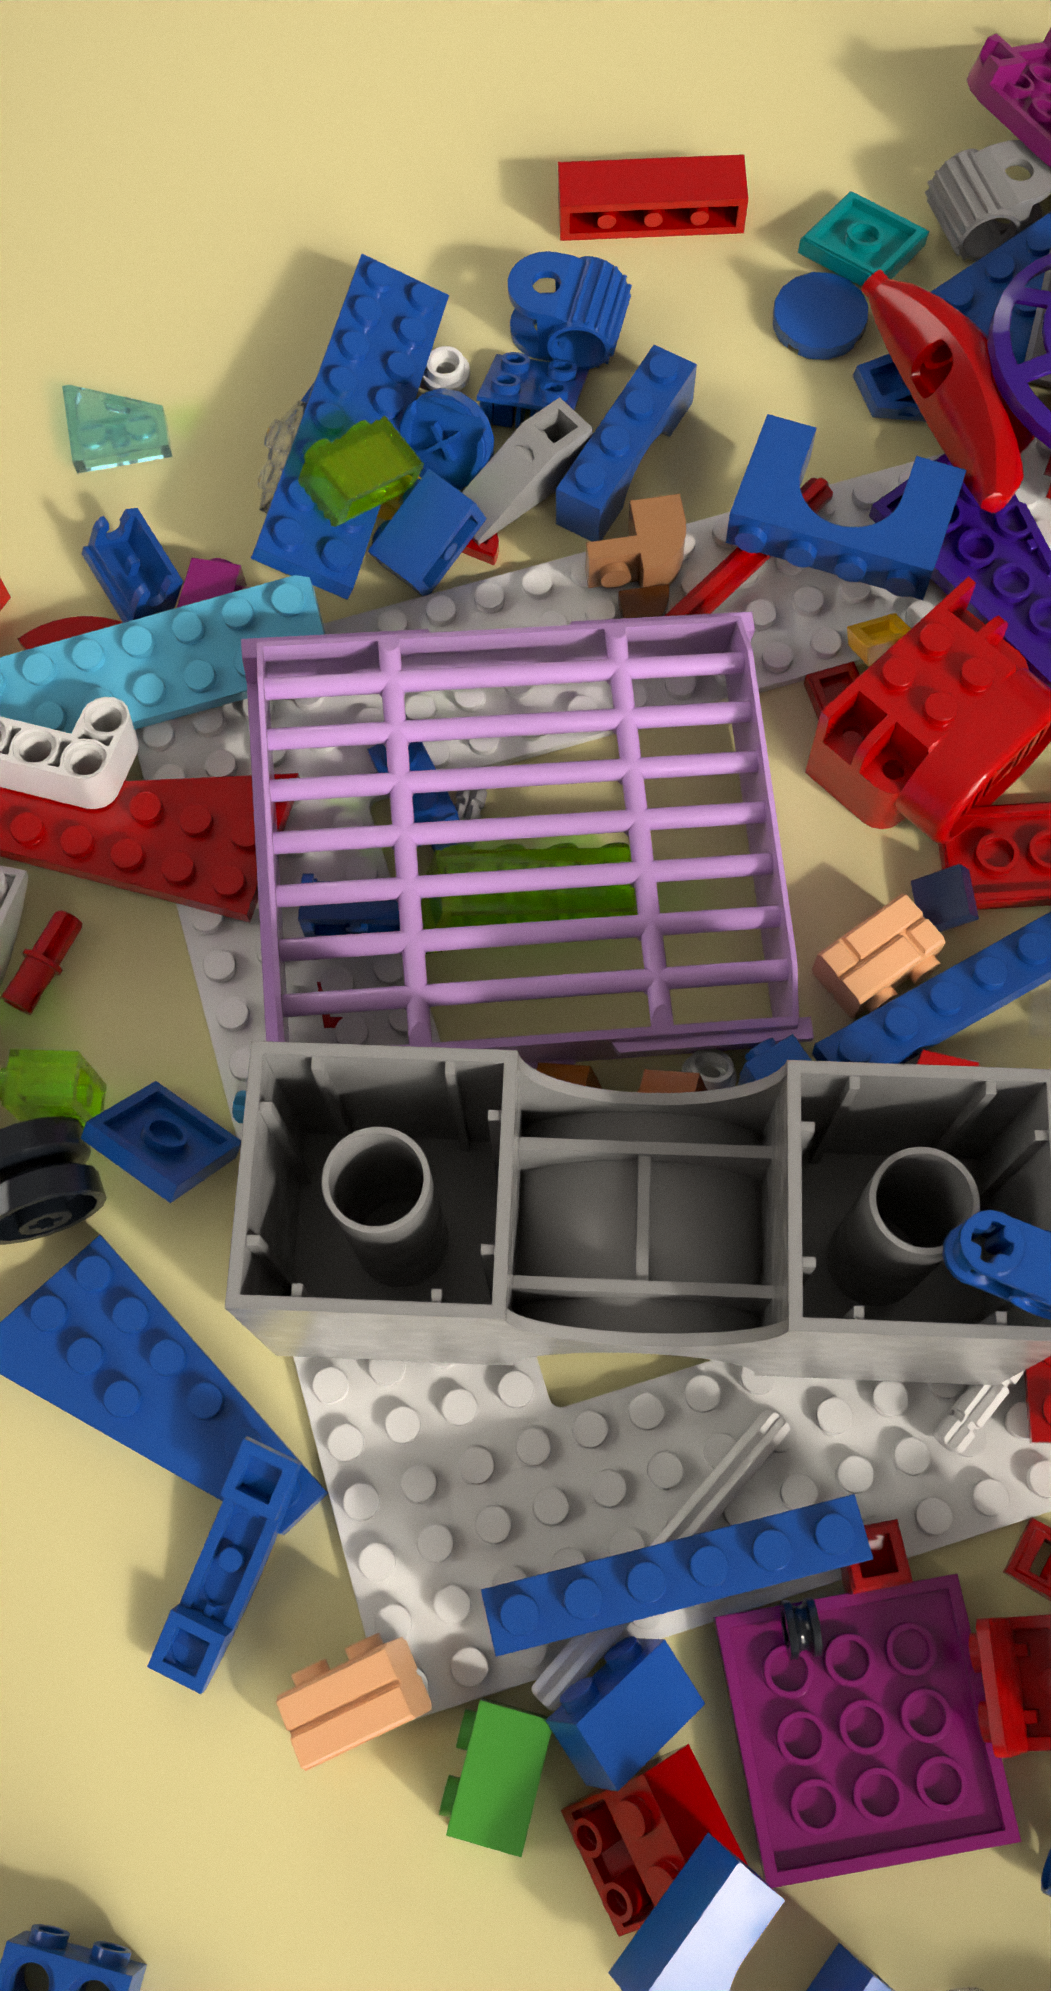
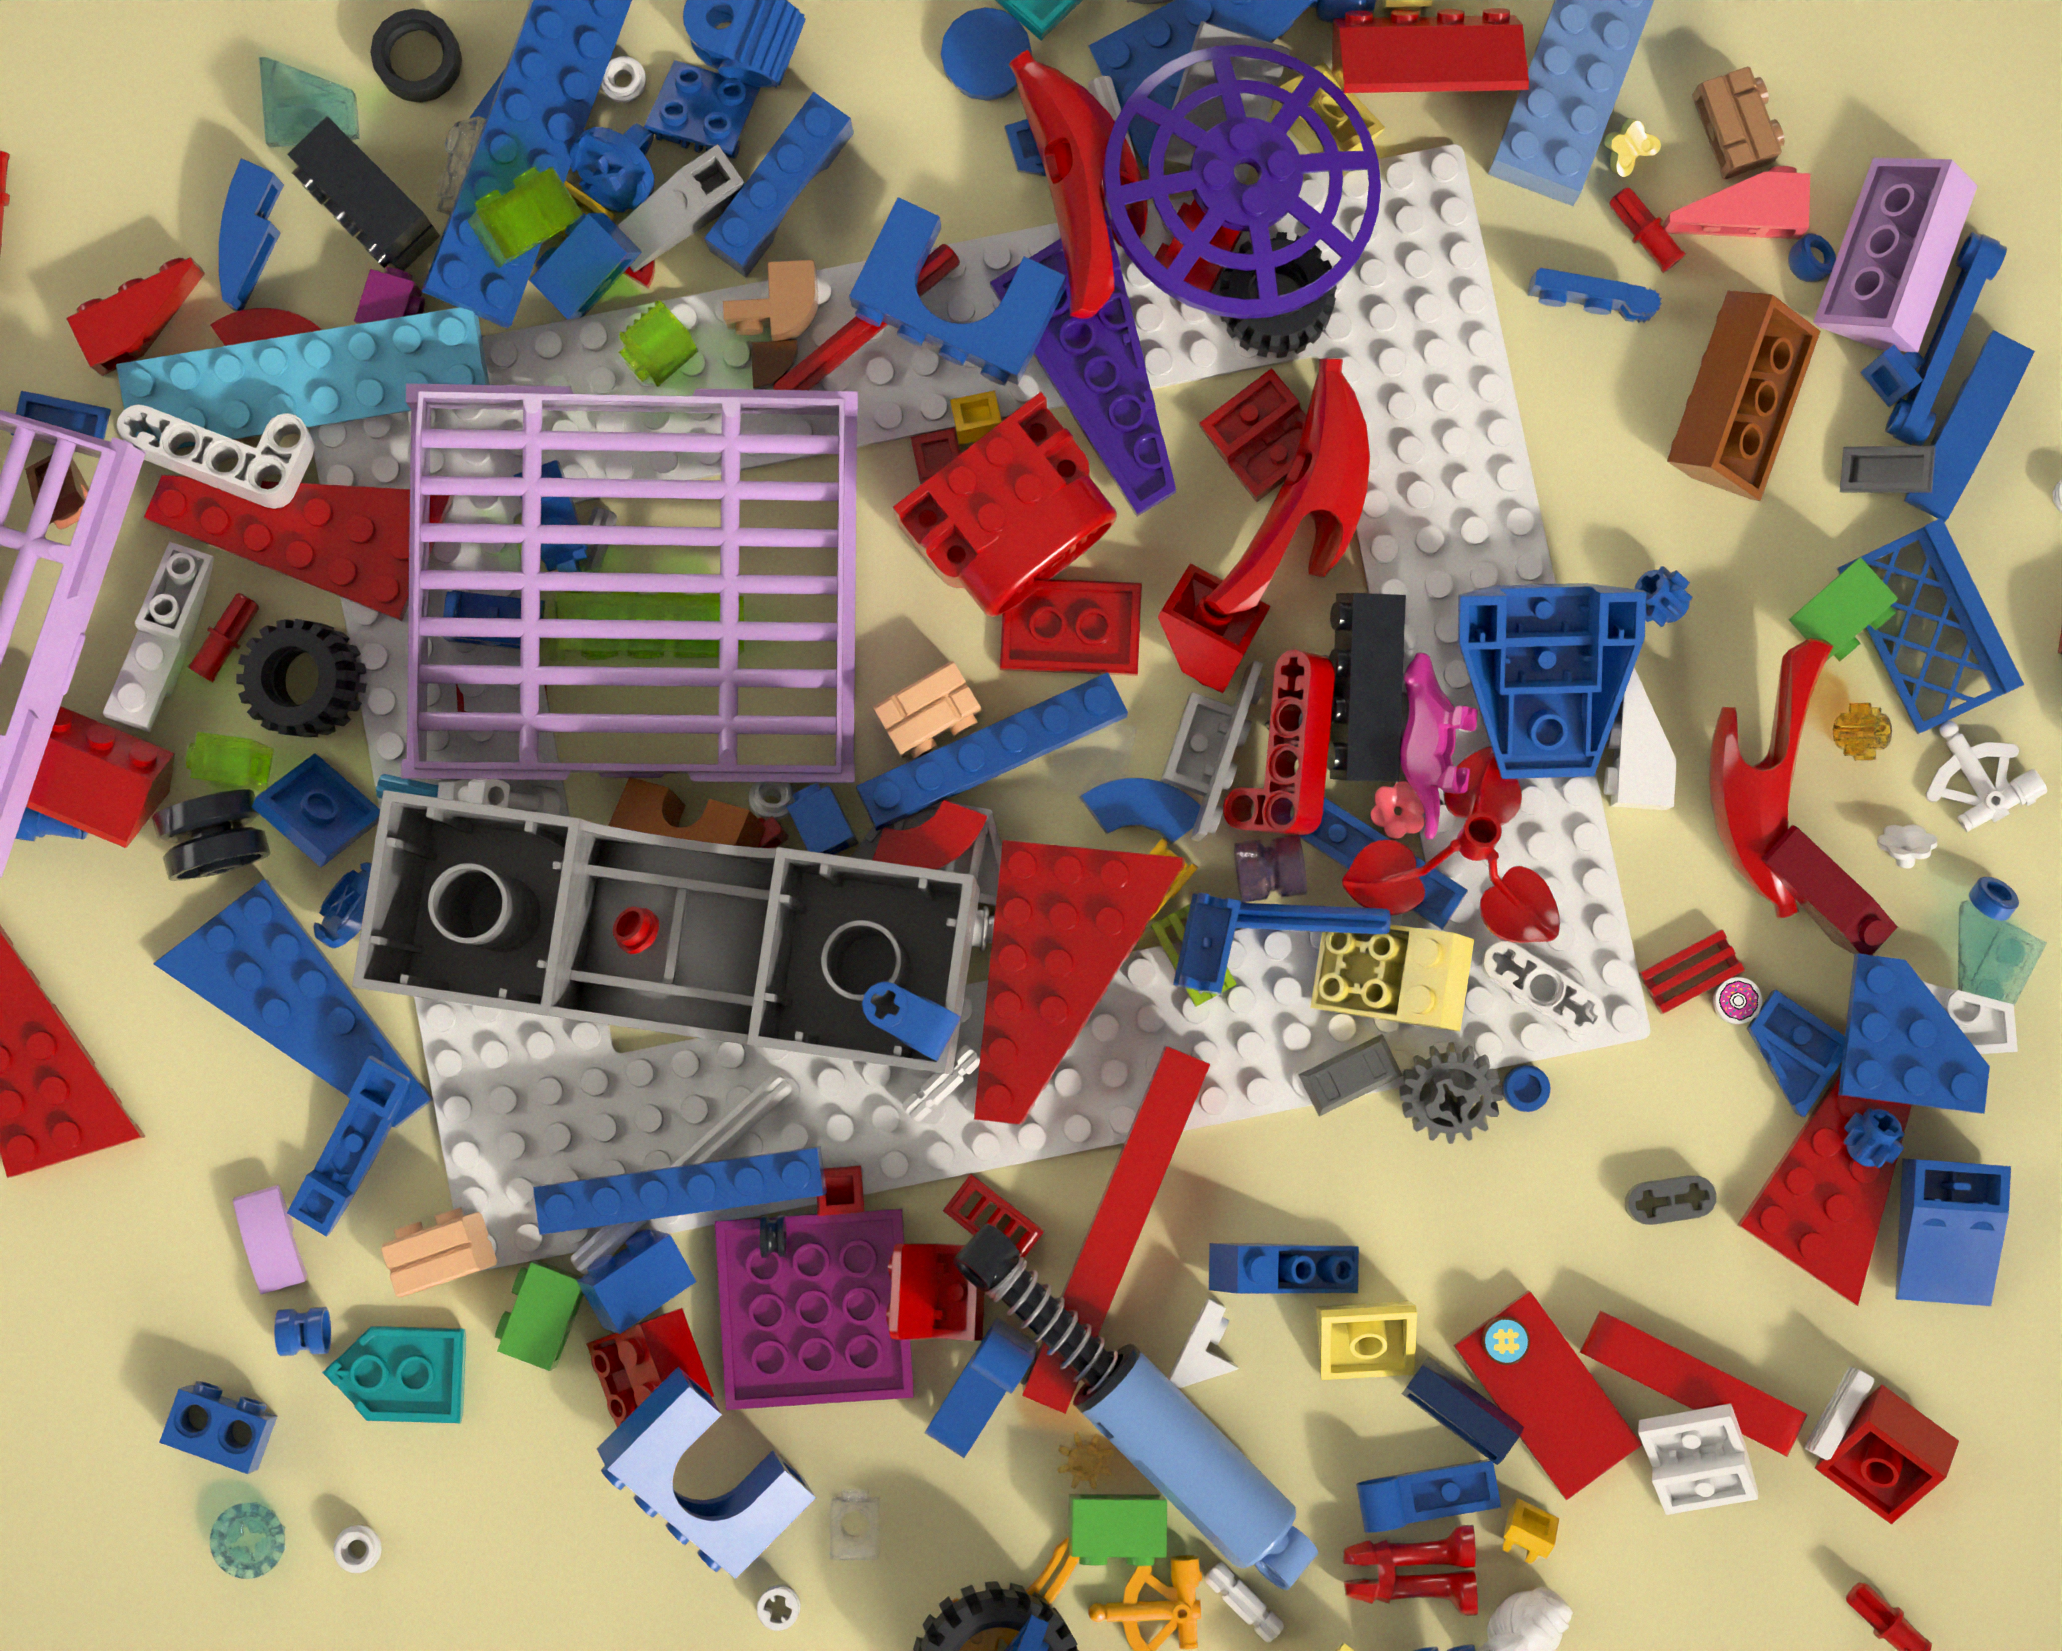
camera: 10 degrees right, 15 degrees up
blue hinge [81,508,183,623] -> none
dark blue tile [911,864,979,932] -> none
none -> blue slope [219,158,284,312]
none -> lavender slope [233,1185,307,1295]
none -> black tyre [236,619,367,738]
none -> blue wheel [274,1307,331,1356]
none -> black piece [287,116,440,271]
none -> blue tile [313,862,372,949]
none -> teal tile [322,1326,466,1423]
none -> black tyre [370,8,462,103]
none -> red plate [613,907,659,954]
none -> clear neon green brick [618,301,699,387]

